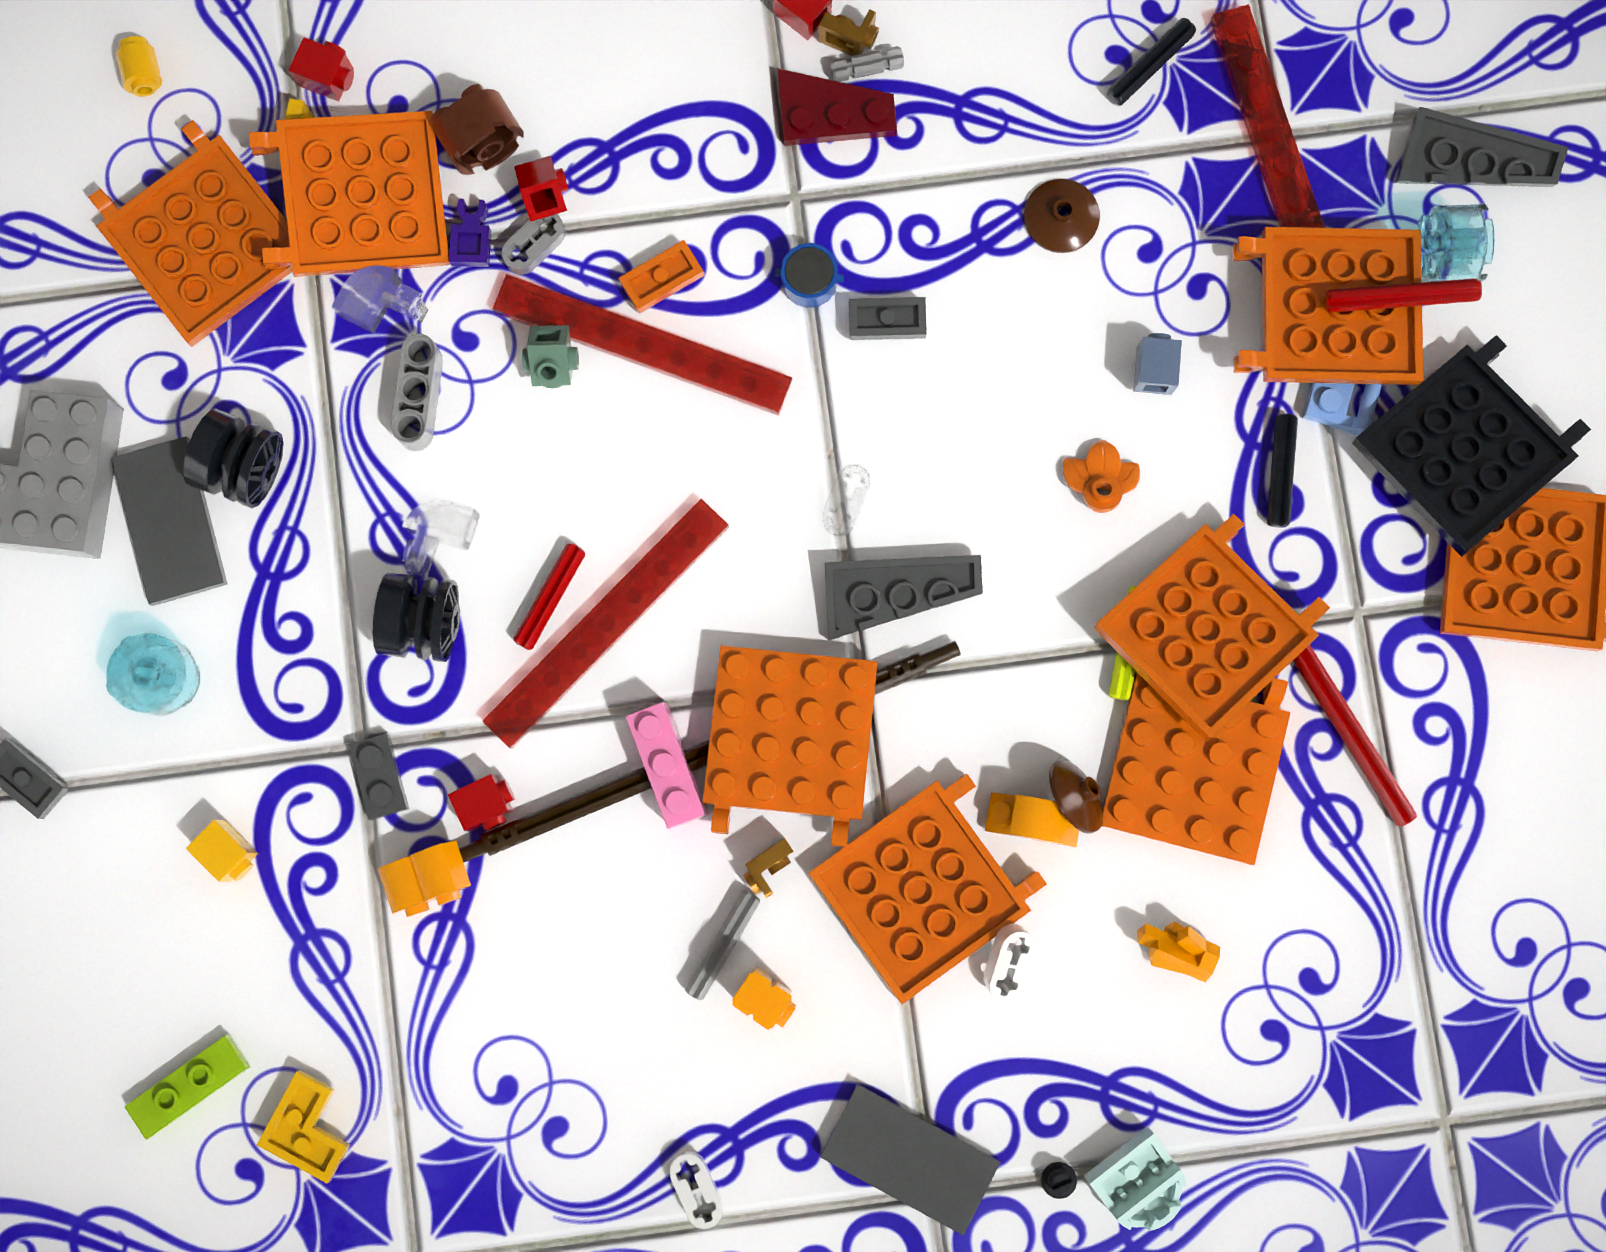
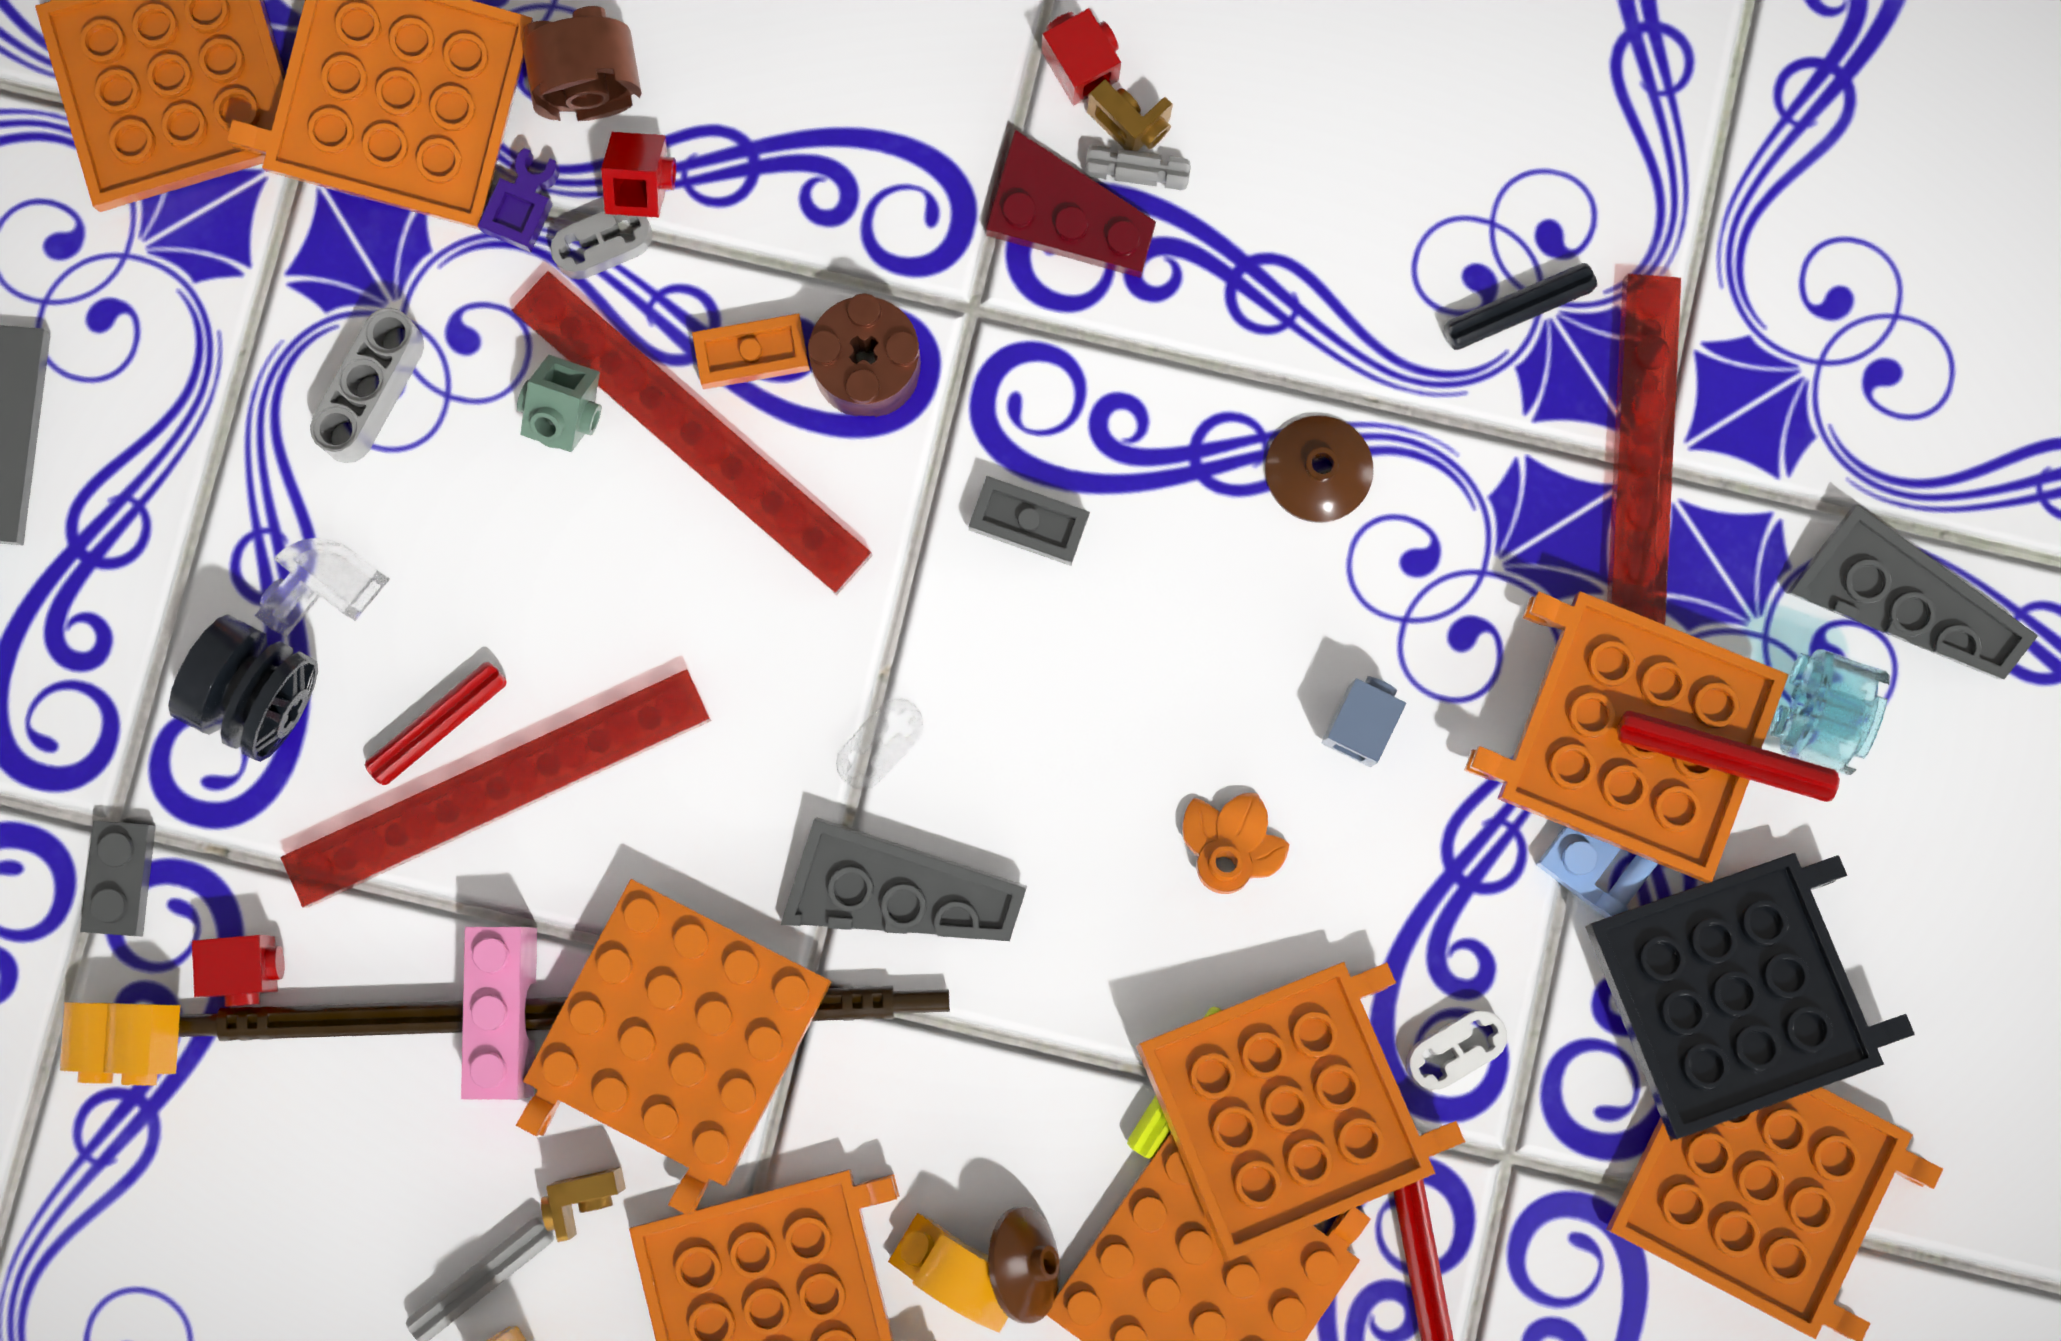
camera: 15 degrees right, 0 degrees up
black wheel [183,409,284,509] -> none
clear brick [331,266,429,334] -> none
piece [775,243,844,308] -> none
black axle [1267,414,1298,528] -> none
none -> copper brick [808,293,921,417]
none -> white beam [1406,1011,1507,1090]

